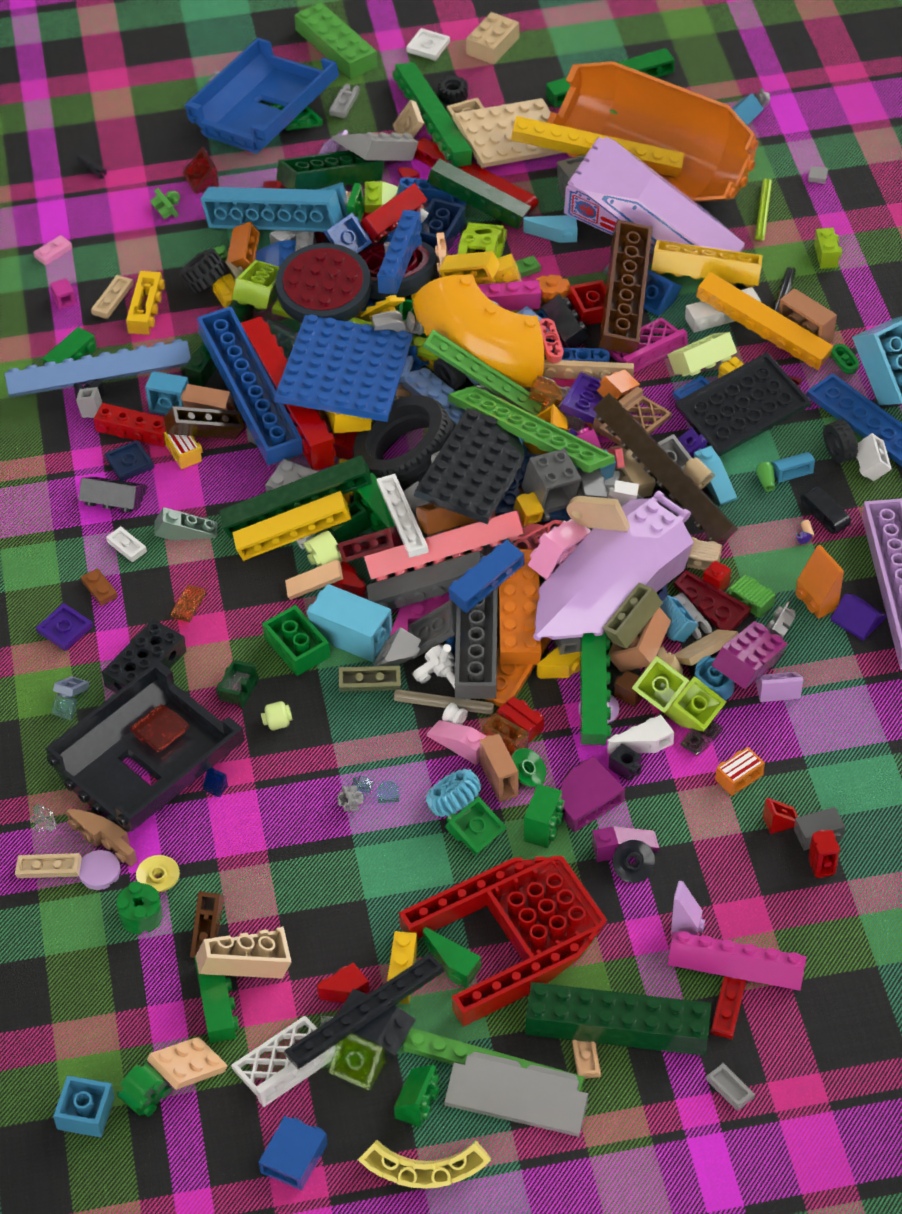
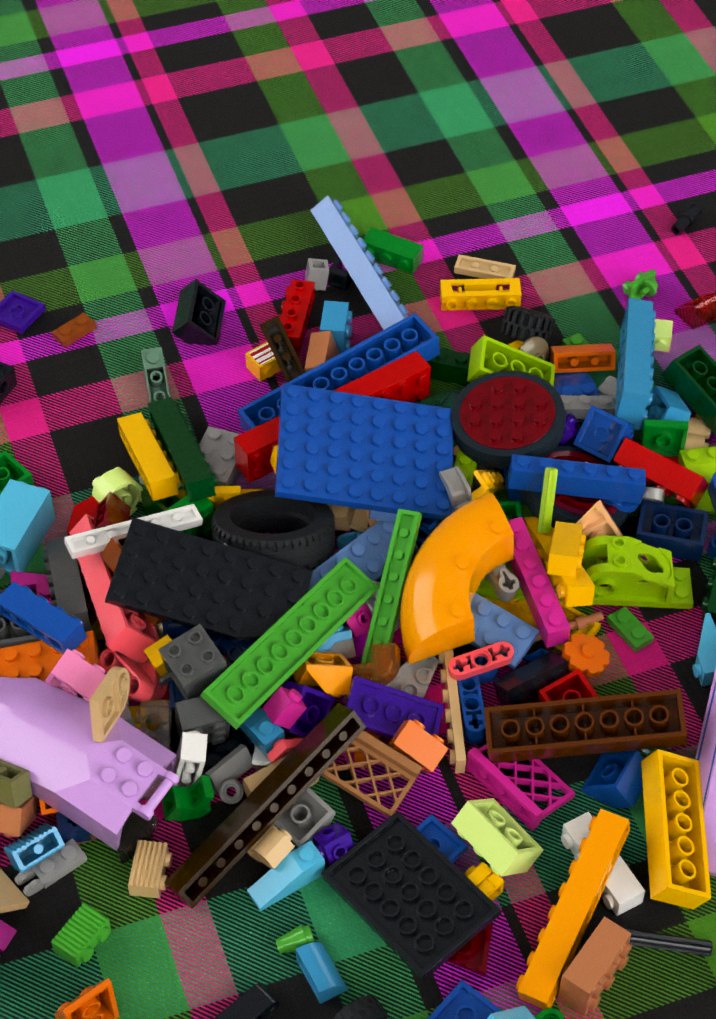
camera: 80 degrees right, 0 degrees up
bright pink plate [33,235,73,265] -> none
dark pink brick [50,278,76,309] -> none
dark blue tile [104,440,155,481] -> none
white plate [106,527,147,562] -> none
clear orange plate [171,584,206,623] -> none
light nougat tile [285,560,343,600] -> none
dark red wing [674,570,751,631] -> none
red brick [703,560,731,591] -> none
light grey hinge [766,602,796,639] -> none
arm [796,520,814,544] -> none
none -> lime axle [537,467,558,534]

